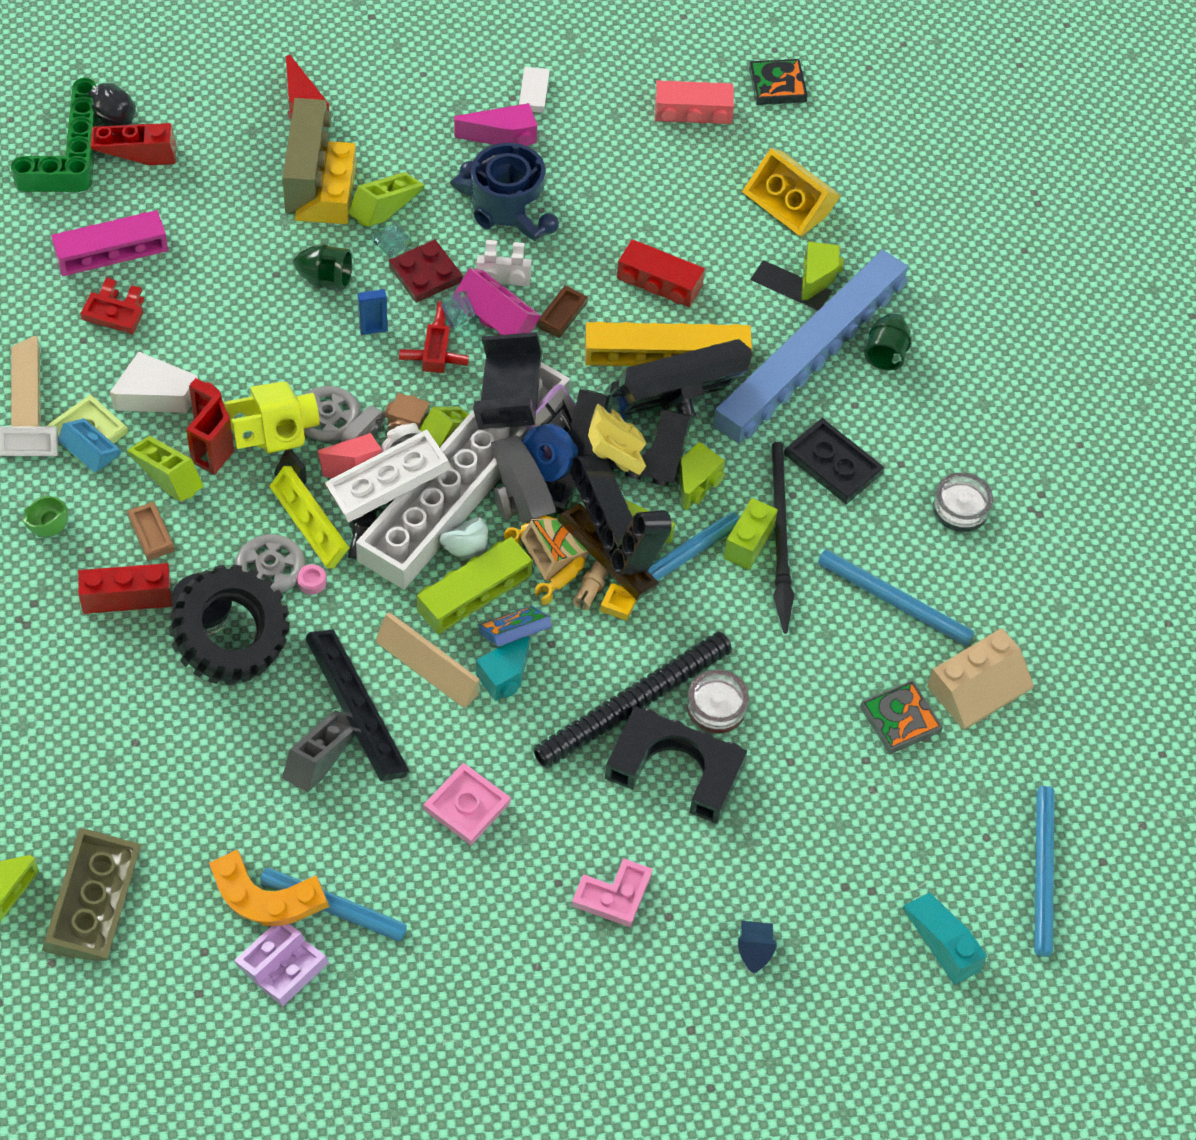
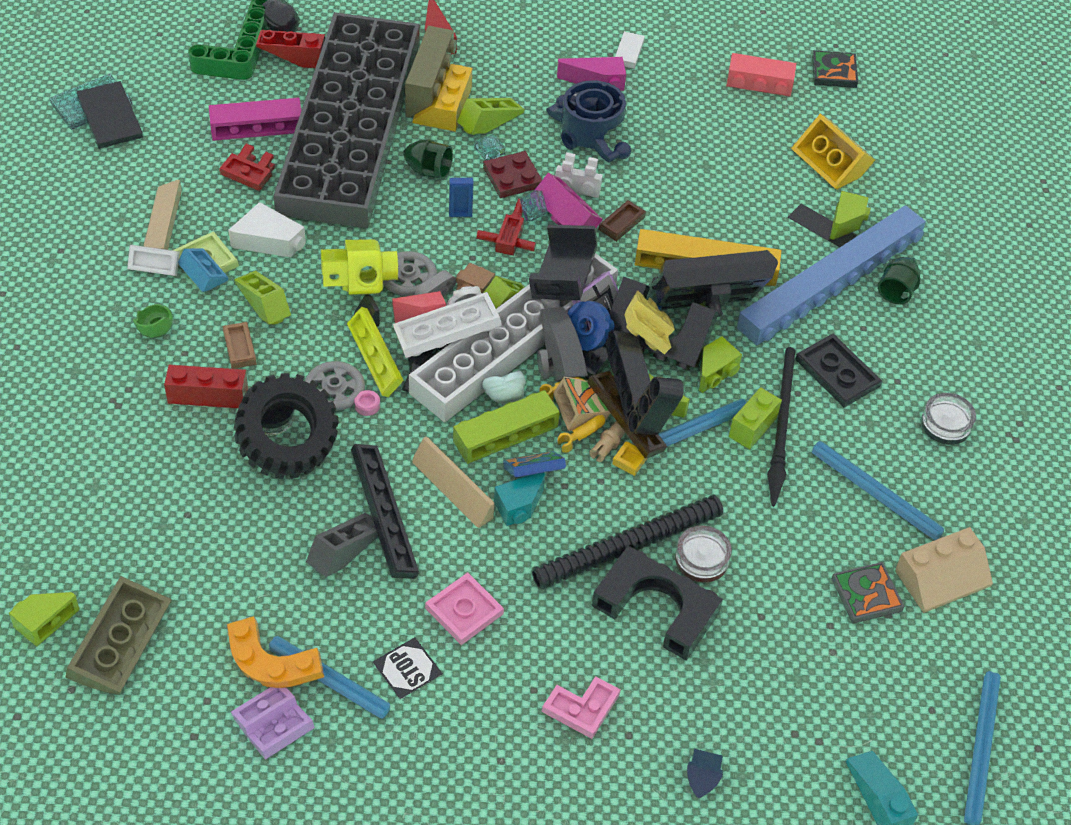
camera: 10 degrees right, 5 degrees down
red piece [186,378,234,475] -> none
red brick [617,239,705,308] -> none
none -> dark grey brick [274,12,420,228]
none -> sticker [373,637,443,699]

